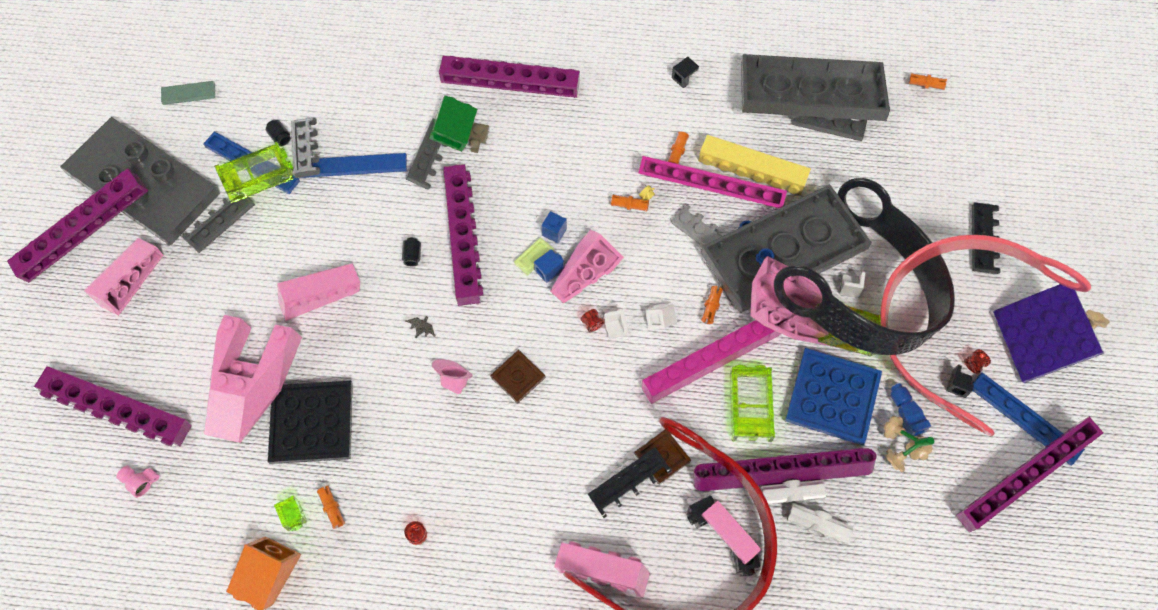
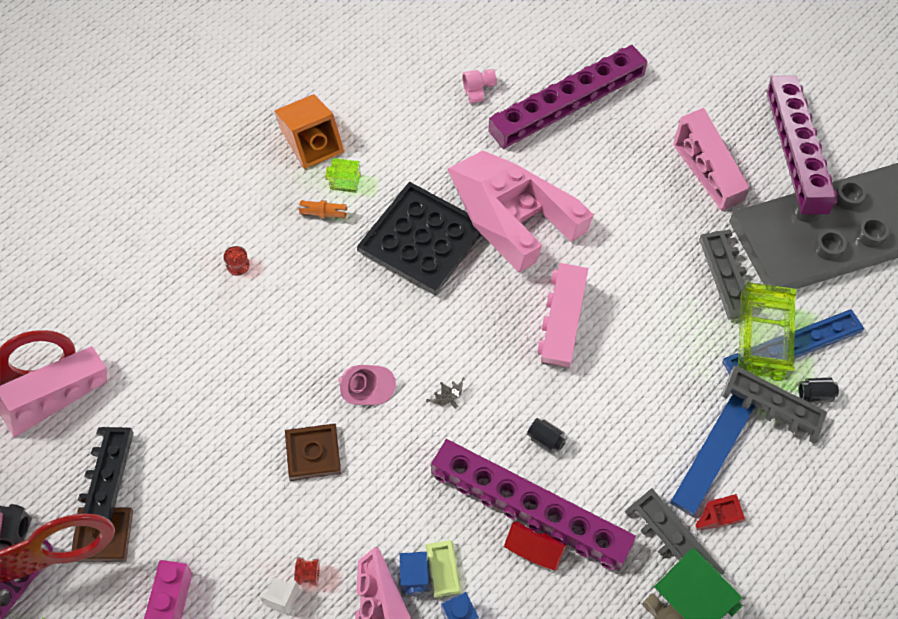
camera: 125 degrees right, 5 degrees down
none -> red slope [503,522,566,571]
none -> red slope [695,494,745,531]

